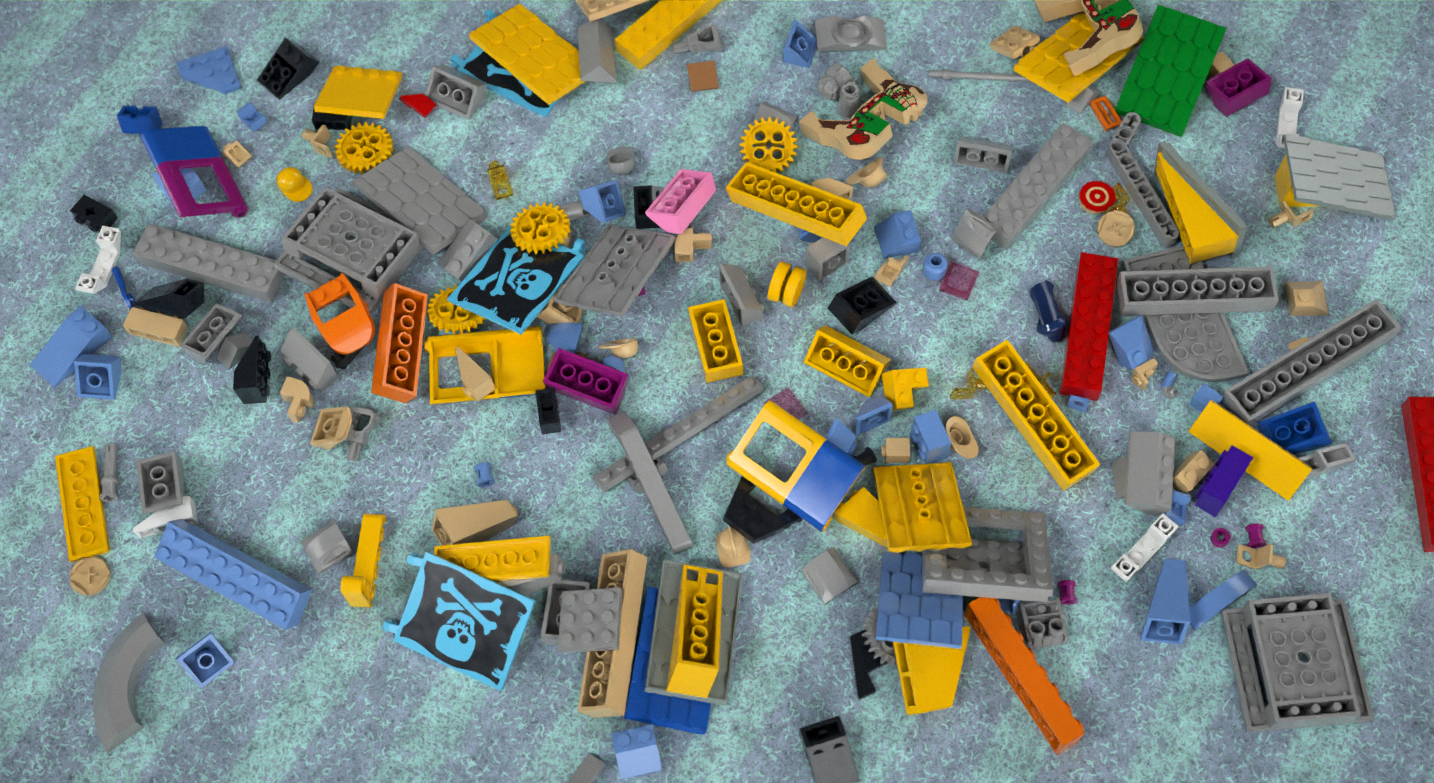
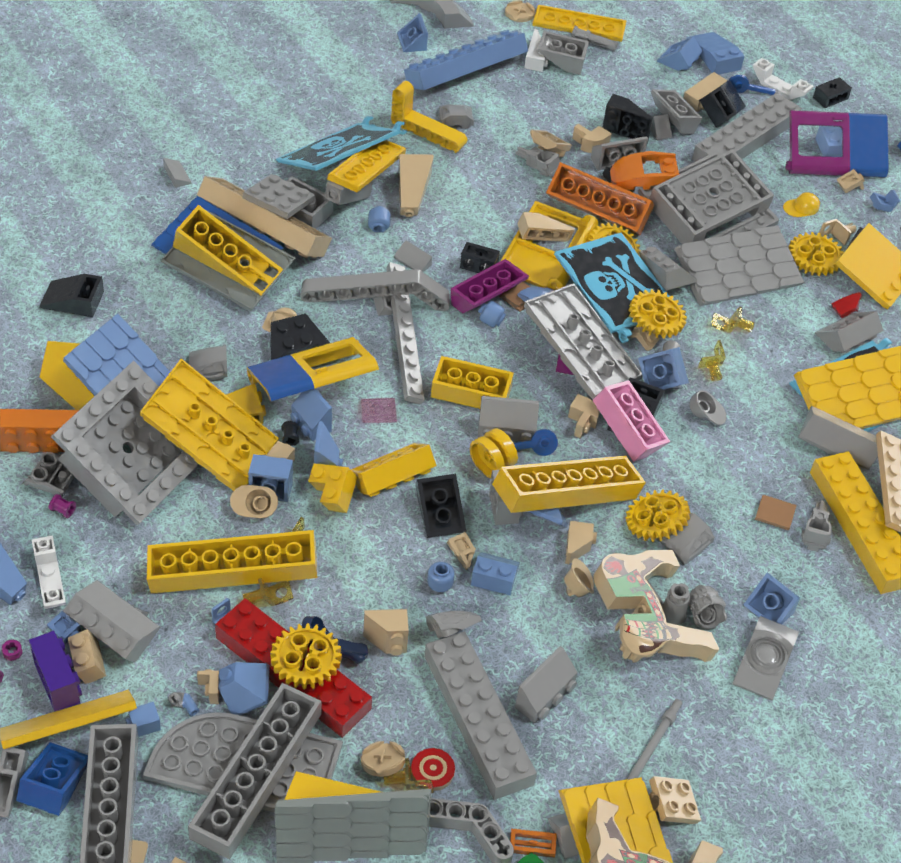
camera: 110 degrees right, 15 degrees down
medium blue bush [474,462,495,487] -> none
tan cap [598,338,638,358] -> none
medium blue slope [611,724,662,780] -> none
clear pink piece [939,262,979,301] -> none
none -> yellow gear [270,623,342,689]
none -> tan slope [363,609,409,656]
none -> medium blue head [368,206,391,232]
none -> light grey slope [394,240,432,272]
none -> blue piece [514,429,558,456]
none -> clear yellow bracket [698,340,726,381]

